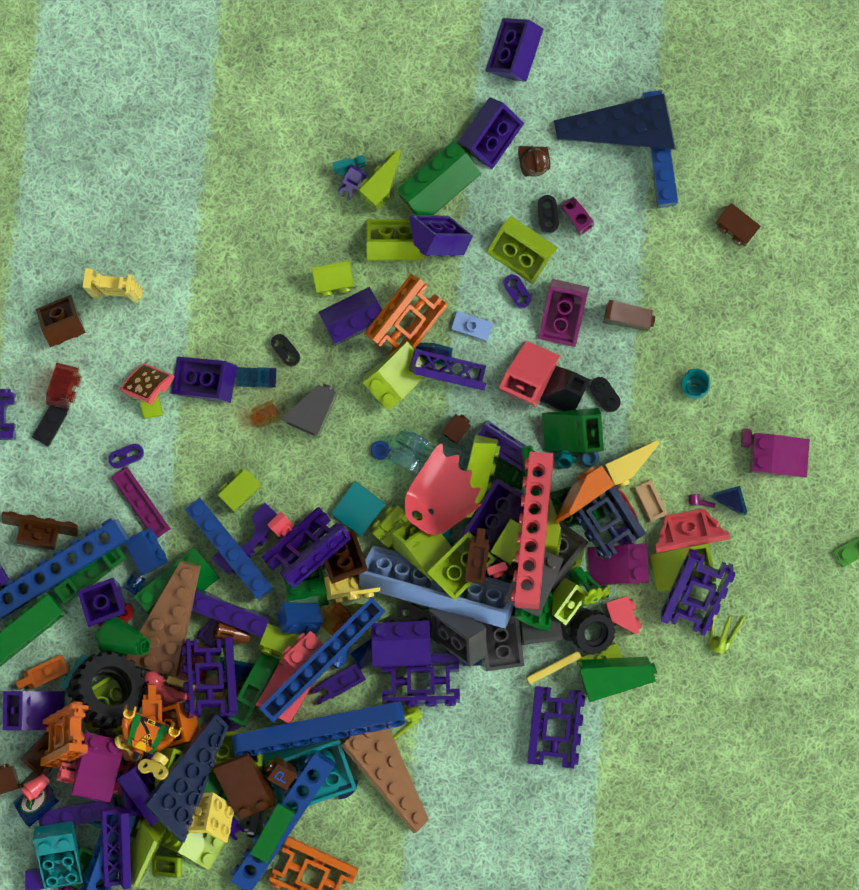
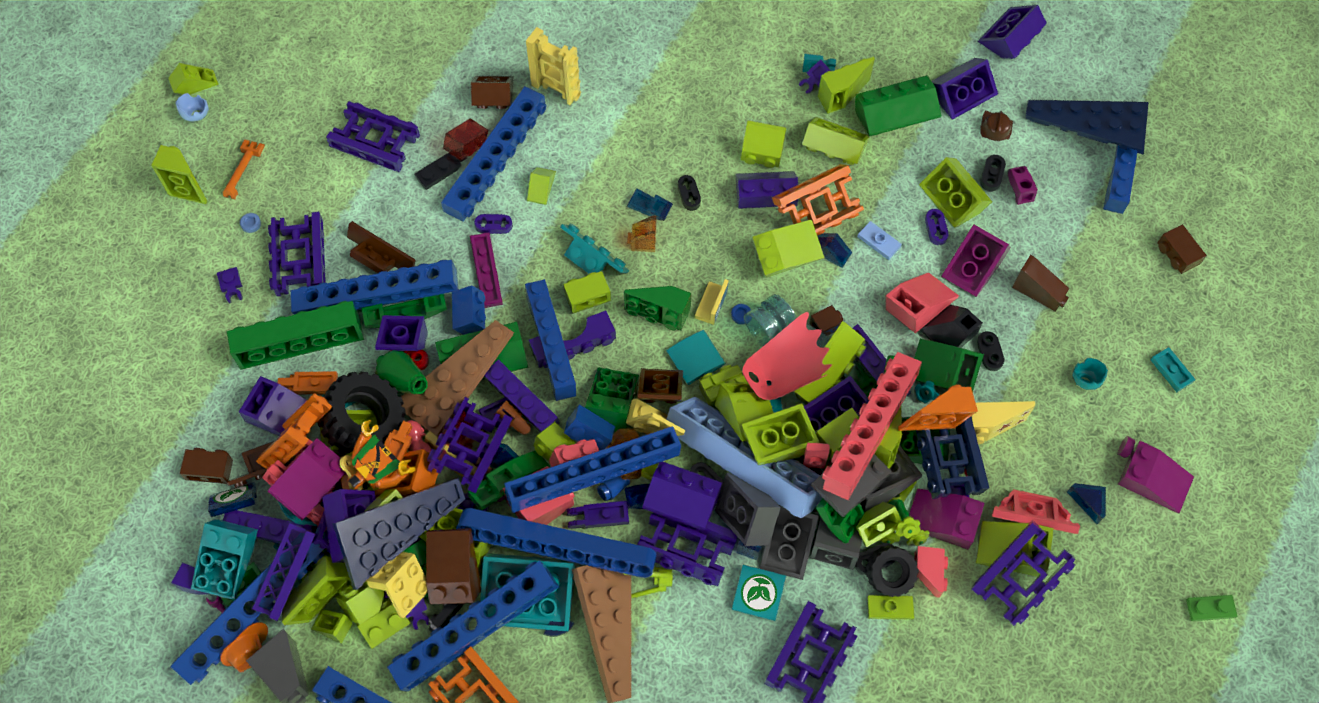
camera: 25 degrees right, 20 degrees down
coral cone [20,773,50,801] -> none
slope [120,363,175,405] -> none
clear blue tile [124,571,146,595] -> none
light yellow piece [138,752,169,780] -> none
dark purple slope [171,356,237,403] -> none
green tile [250,803,296,863] -> none
dark purple fence [262,507,351,589] -> none
reddish brown brick [265,756,297,790] -> none
coral plate [267,512,295,539] -> none
dark grey slope [282,384,337,437] -> none
dark purple slope [409,215,473,256] -> none
dark purple fence [409,348,487,391] -> none
reddish brown hinge [464,528,489,584] -> none
light yellow tile [527,651,582,684] -> none
green slope [577,657,657,702] -> none
tan tile [634,479,668,522] -> none
magenta hand [689,494,715,508] -> none
lime plant [708,615,746,654] -> none
none -> blue brick [441,86,546,222]
none -> teal bracket [560,223,629,274]
none -> green slope [624,286,691,331]
none -> light yellow panel [695,279,729,325]
none -> slope [732,564,786,621]
none -> teal plate [1150,347,1196,393]

